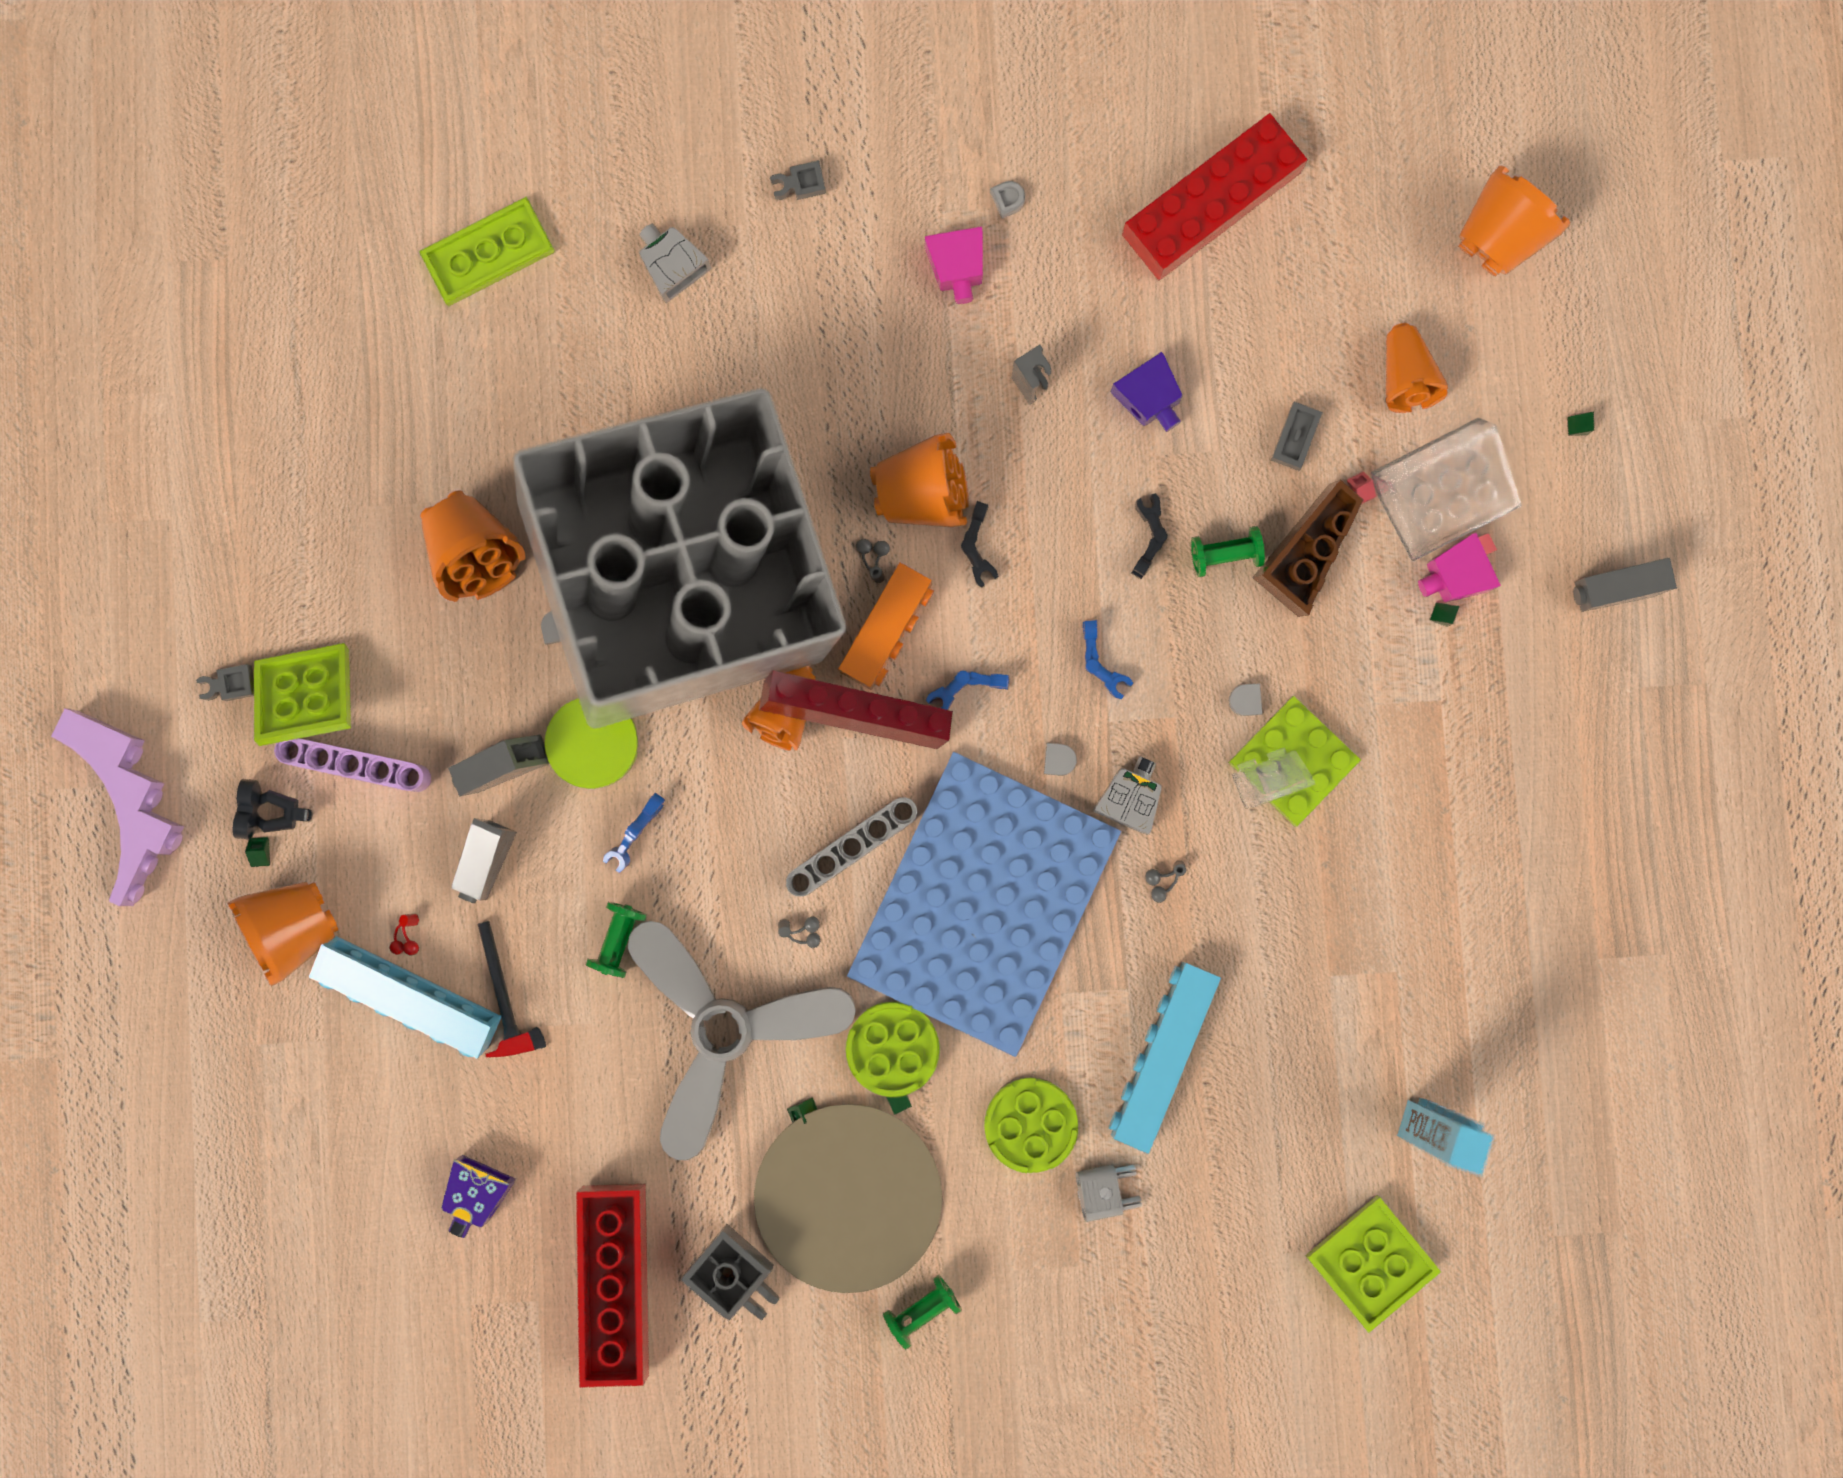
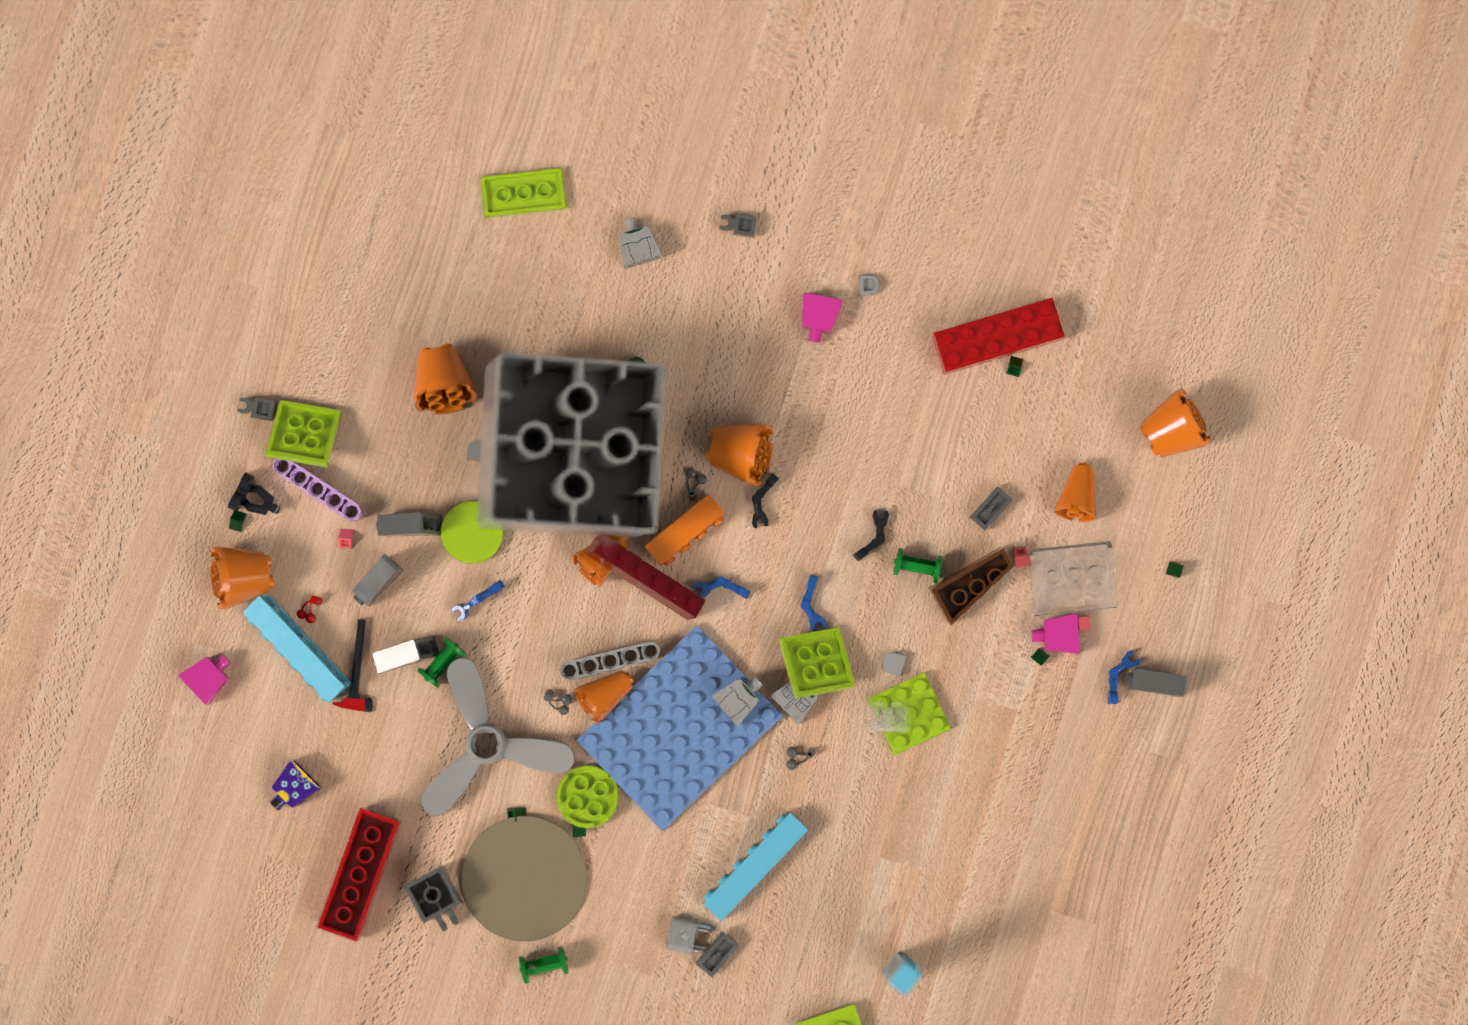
camera: 15 degrees right, 0 degrees up
lavender arch [51,708,184,906] -> none
lime tile [984,1077,1078,1173] -> none
dark grey hinge [1011,344,1051,405] -> none
light grey tile [1044,743,1077,776] -> none
dark purple torso [1110,352,1183,432] -> none
none -> dark pink torso [178,655,231,705]
none -> coral piece [338,529,354,549]
none -> slope [372,636,439,673]
none -> orange cone [574,671,634,724]
none -> dark grey plate [695,931,739,977]
none -> light grey torso [711,677,763,726]
none -> lime plate [779,627,855,699]
none -> dark green piece [1006,356,1023,377]
none -> blue piece [1108,650,1141,704]

